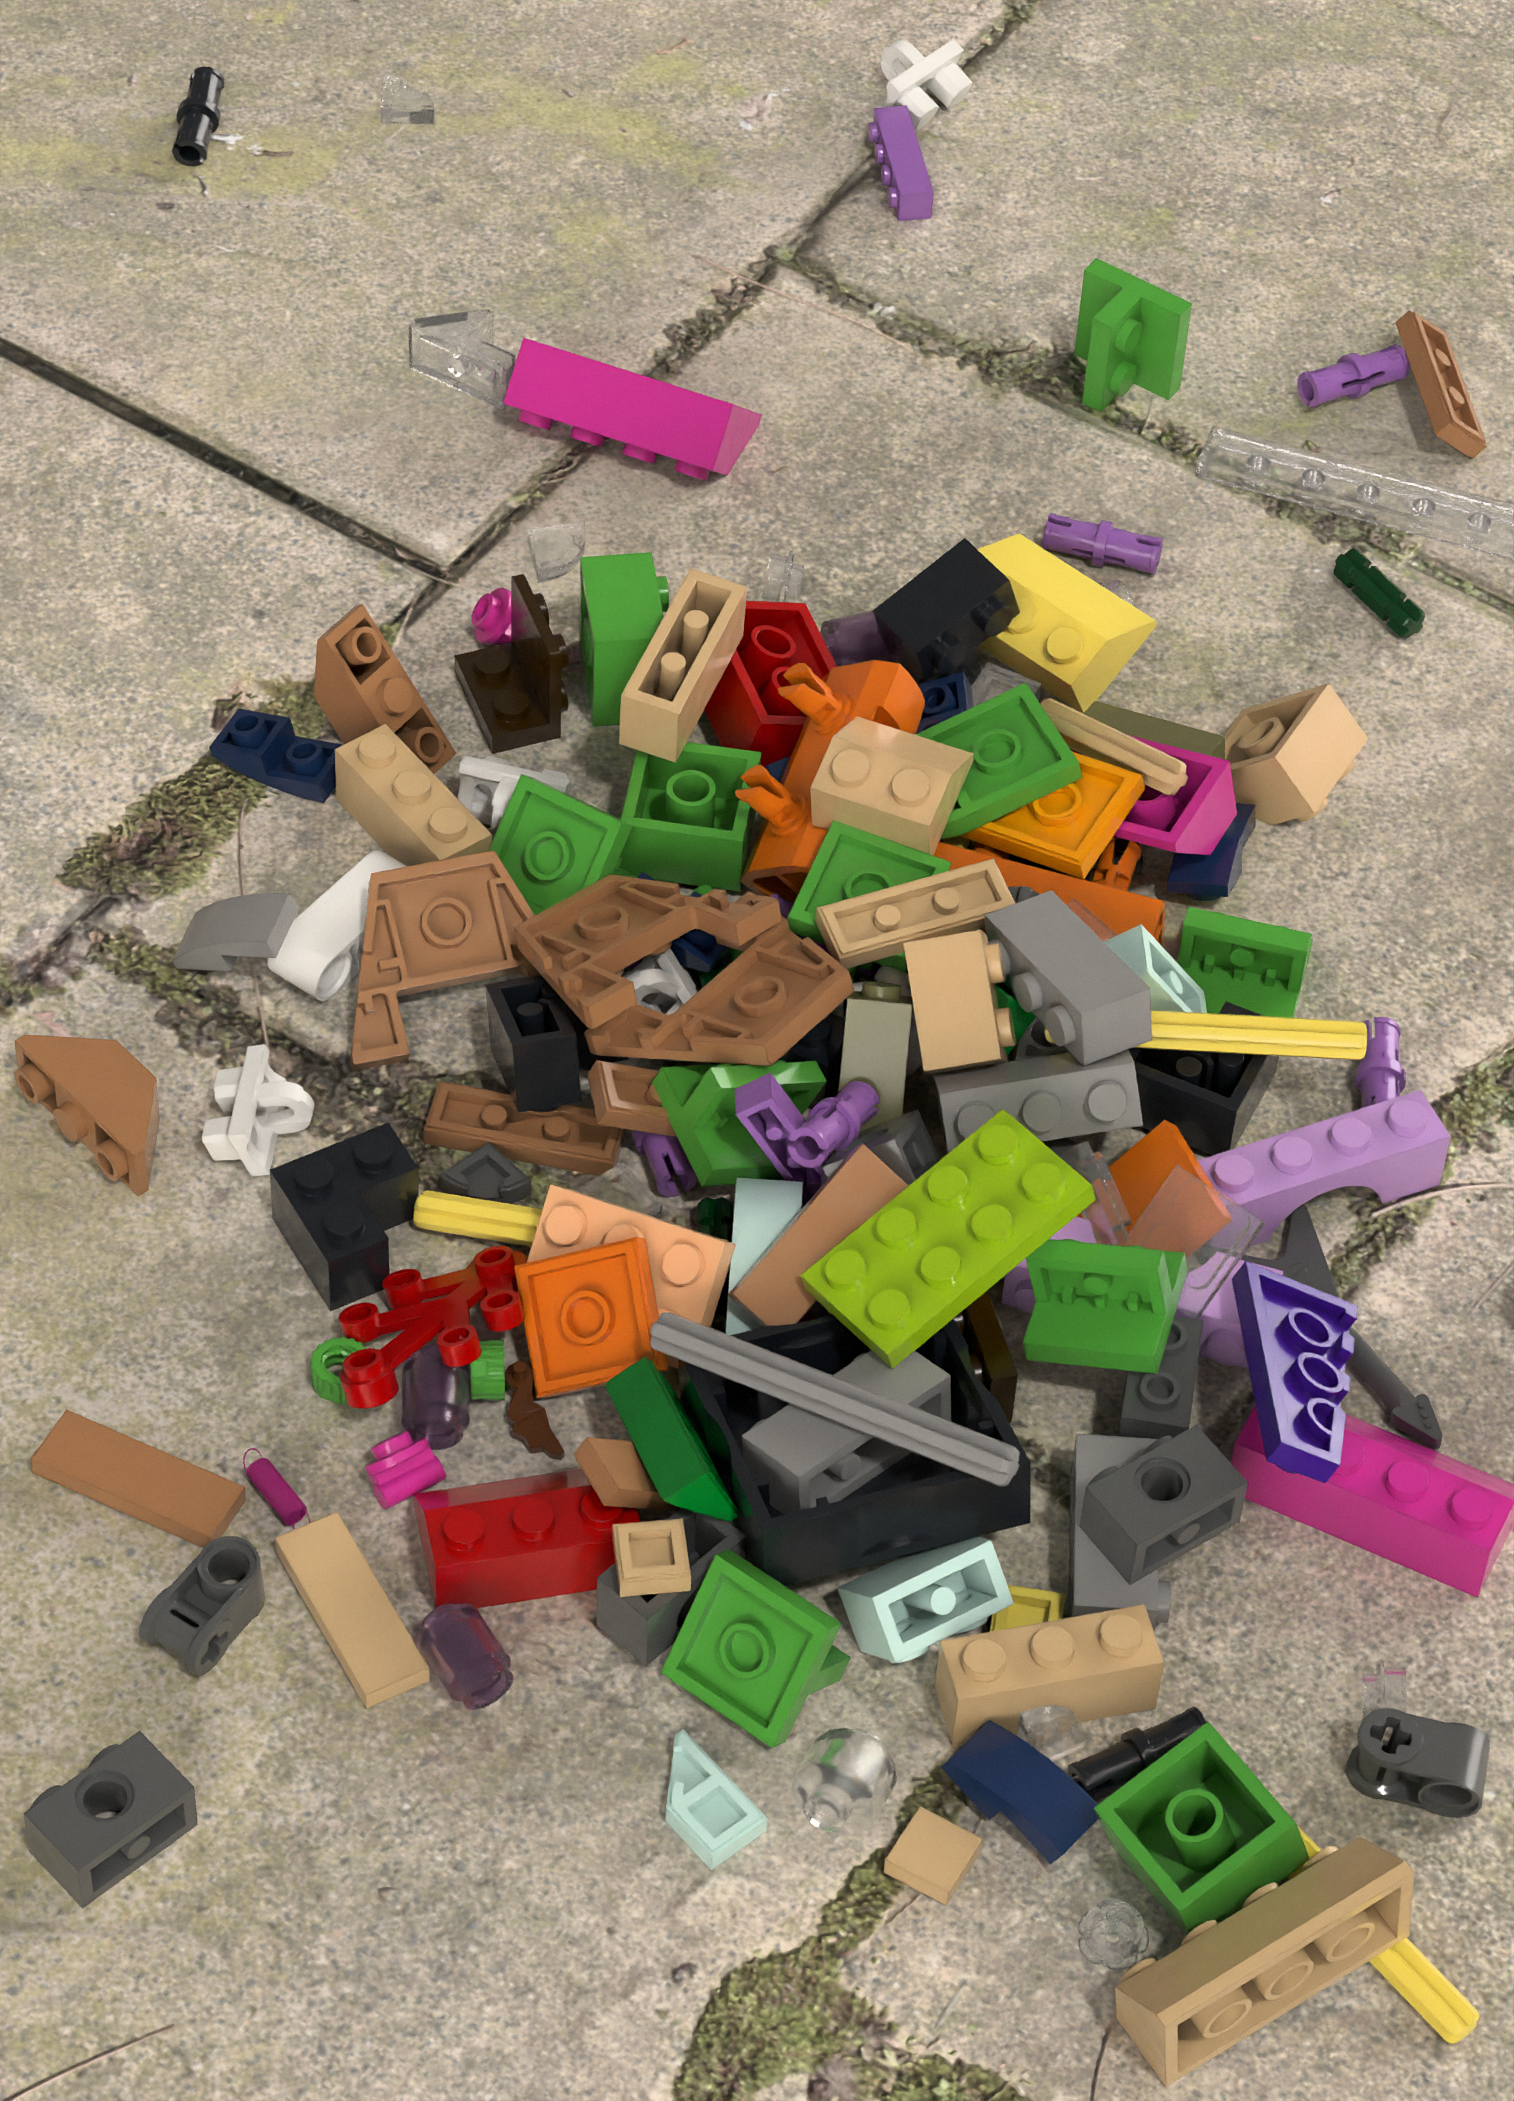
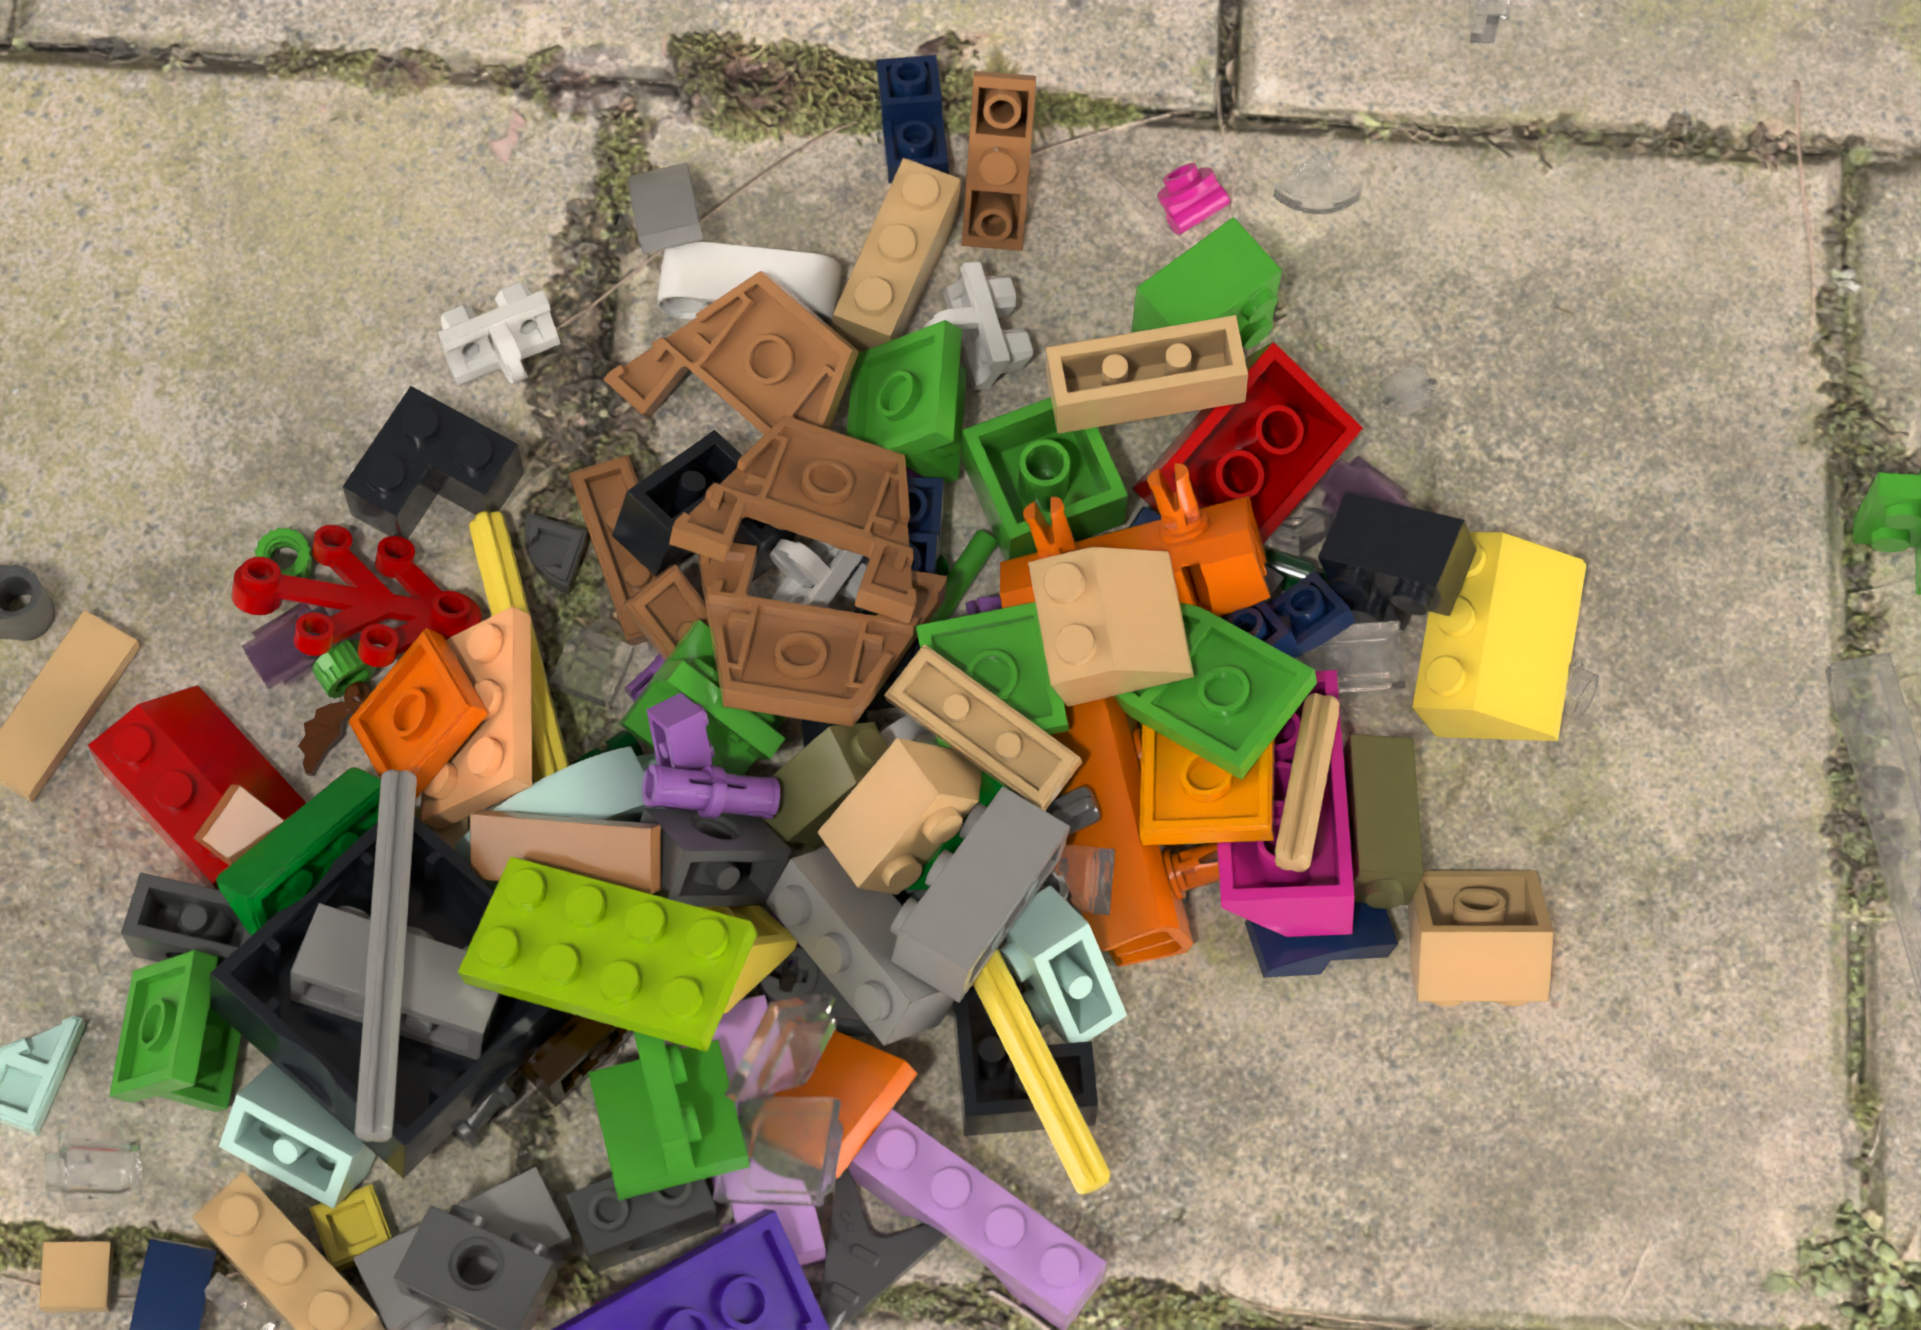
camera: 60 degrees right, 20 degrees up
medium nougat slope [14,1034,160,1197] -> none
medium nougat tile [31,1409,246,1547] -> none
dark pink piece [243,1448,310,1530] -> none
dark pink plate [364,1430,446,1510] -> none
clear purple brick [416,1603,514,1710] -> none
dark brown bracket [455,574,569,754] -> none
dark pink slope [503,337,762,481] -> none
tan tile [612,1518,691,1597] -> none
medium lavender pin [1042,513,1163,575] -> none
bright green bracket [1177,906,1313,1018] -> none
dark green axle [1333,549,1426,639] -> none
medium lavender pin [1355,1017,1406,1108] -> none

